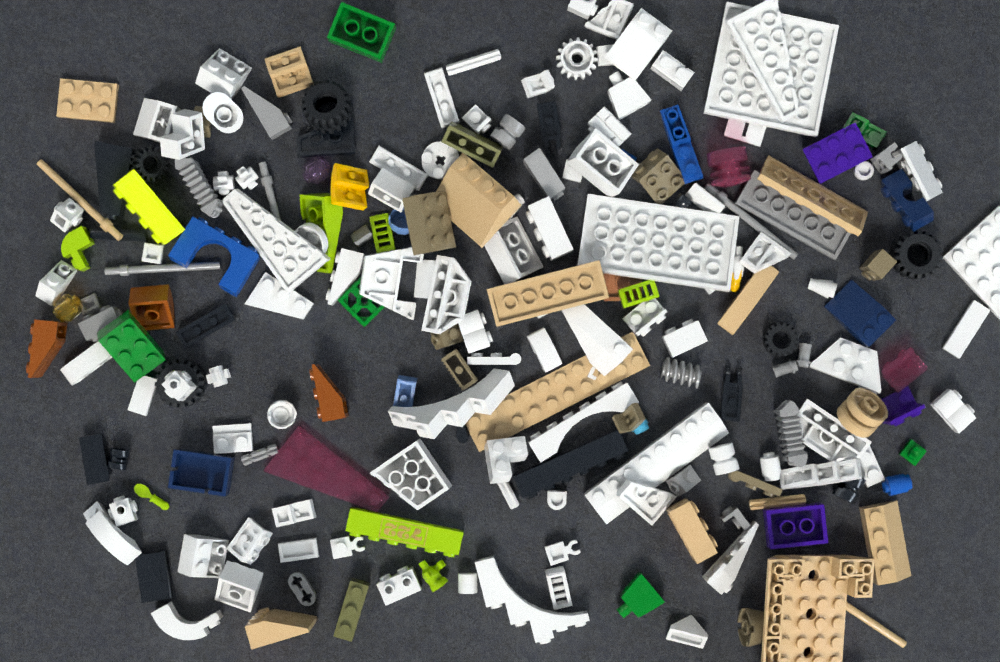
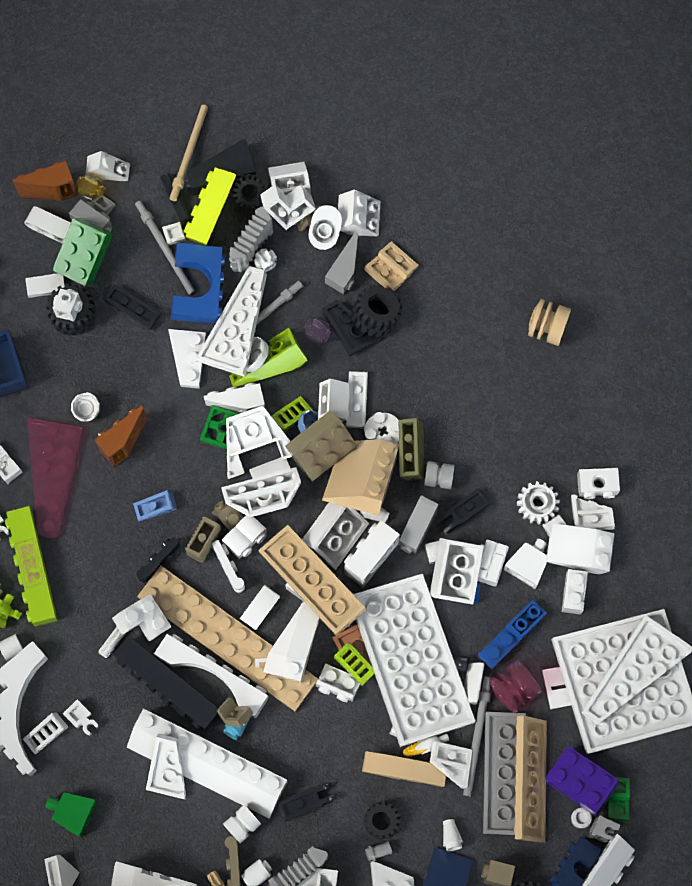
camera: 60 degrees right, 15 degrees down
white brick [50,198,84,232] -> none
tan plate [56,78,119,123] -> none
lime brick [61,226,95,272] -> none
dark orange slope [128,284,175,330] -> none
white gear [206,365,231,388] -> none
white plate [212,423,253,454] -> none
white gear [235,166,259,190] -> none
light grey axle [241,444,278,466] -> none
green brick [327,2,396,63] -> none
yellow slope [331,163,369,211] -> none
light grey slope [351,225,373,246] -> none
white wedge [370,439,452,510] -> none
white arch [388,368,515,439] -> none
white tile [424,68,460,128] -> none
white axle [446,49,501,75] -> none
white bracket [462,104,492,134] -> none
white bracket [521,70,555,98] -> none
white tile [547,490,567,510] -> none
dark tan bracket [631,148,684,205] -> none
light grey piece [660,357,702,389] -> none
white brick [662,319,708,357] -> none
light grey bracket [666,465,701,496] -> none
tan brick [666,498,718,564] -> none
light grey bracket [720,506,751,531] -> none
light grey pin [772,359,798,378] -> none

